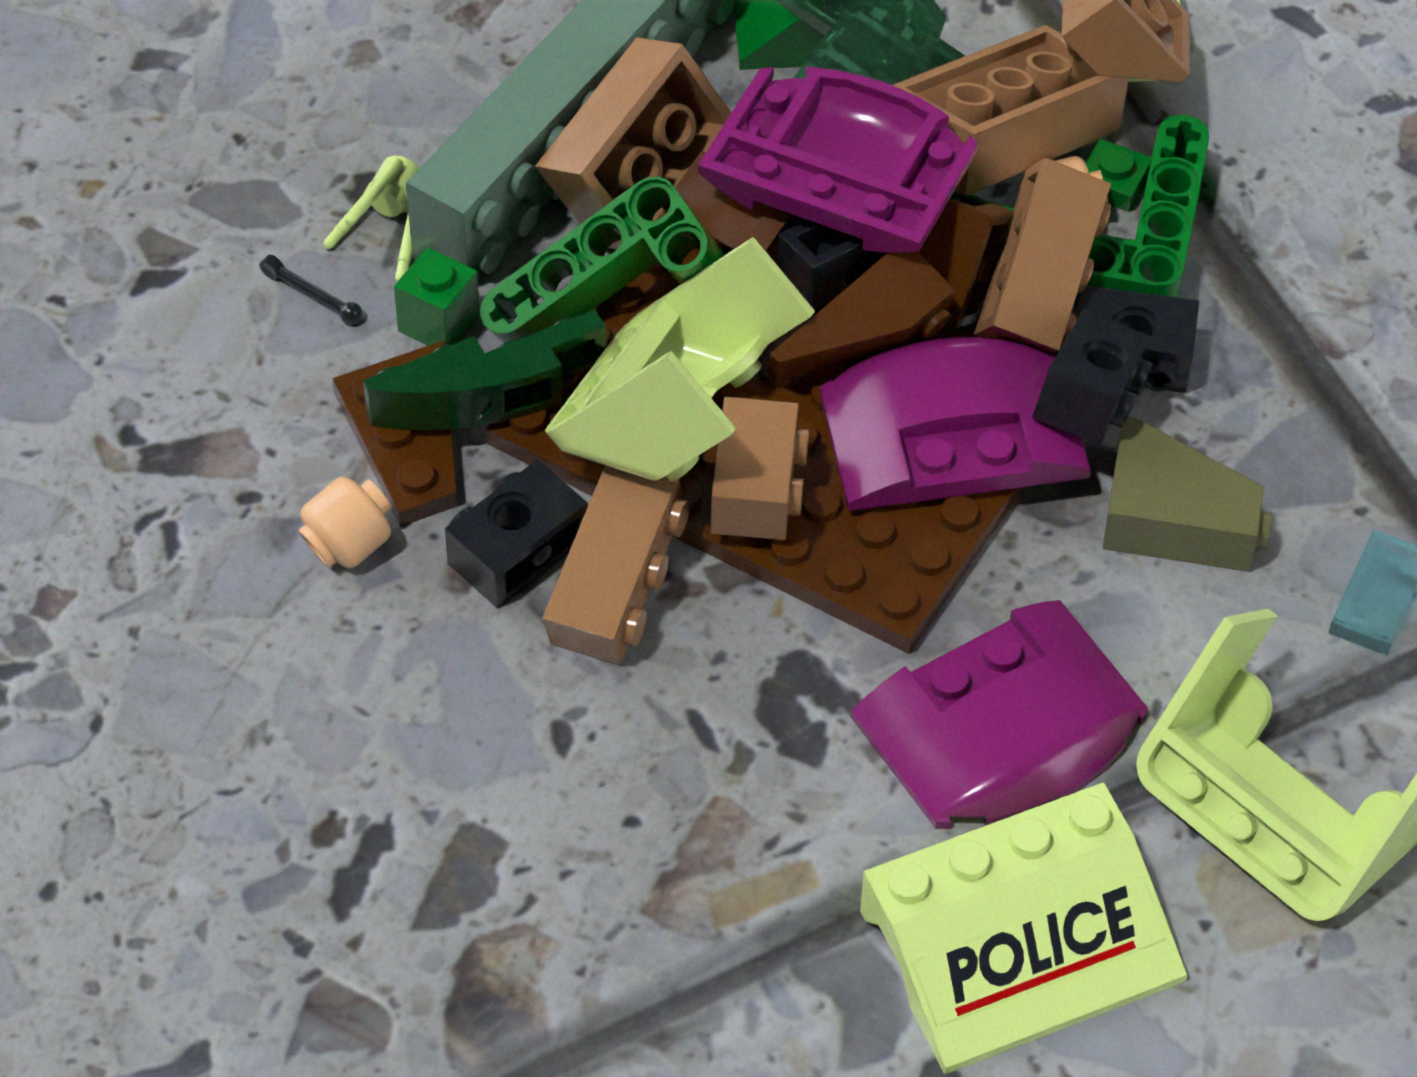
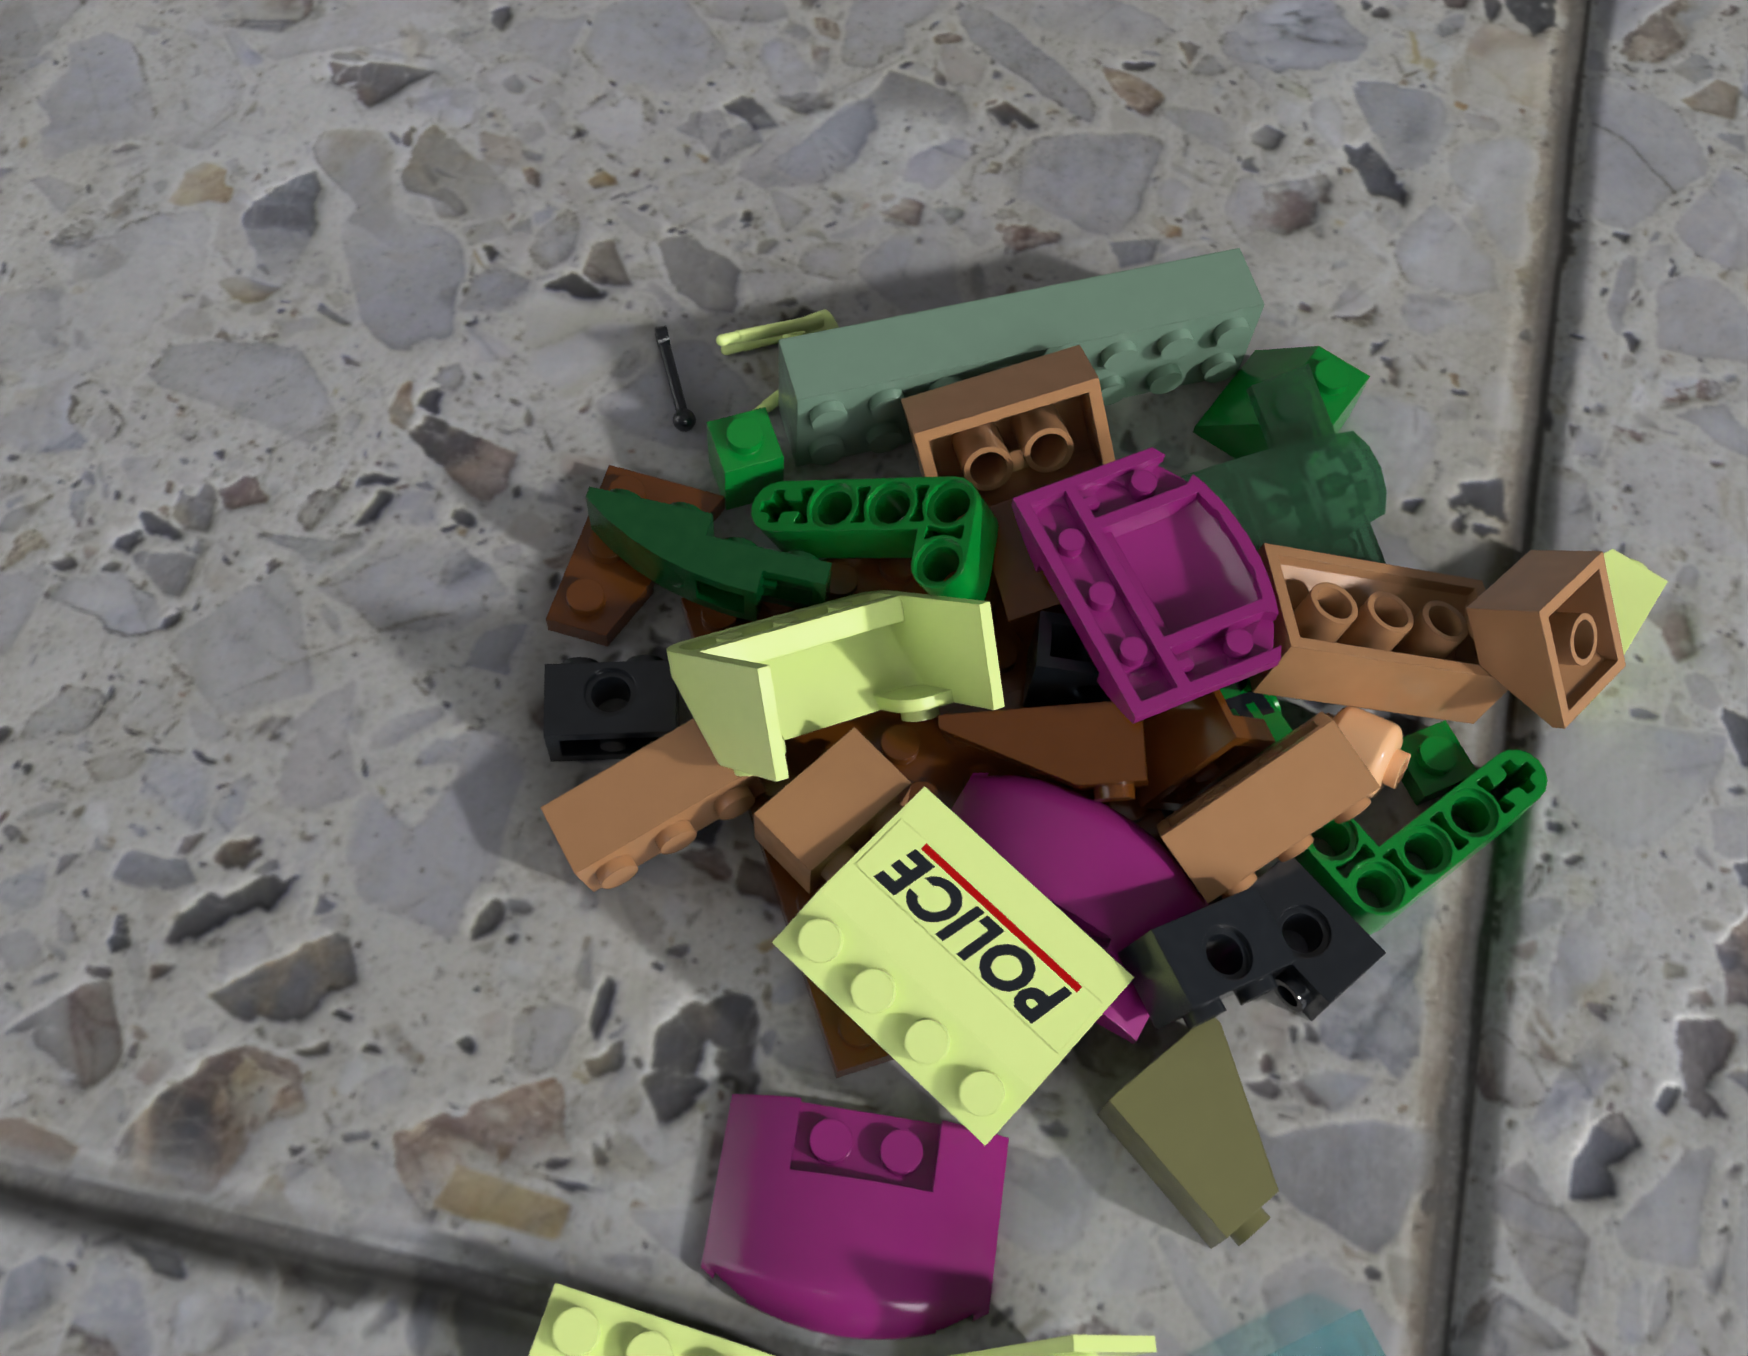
camera: 35 degrees right, 10 degrees up
light nougat head [298,477,392,568] -> none
none -> yellowish green piece [772,786,1134,1146]

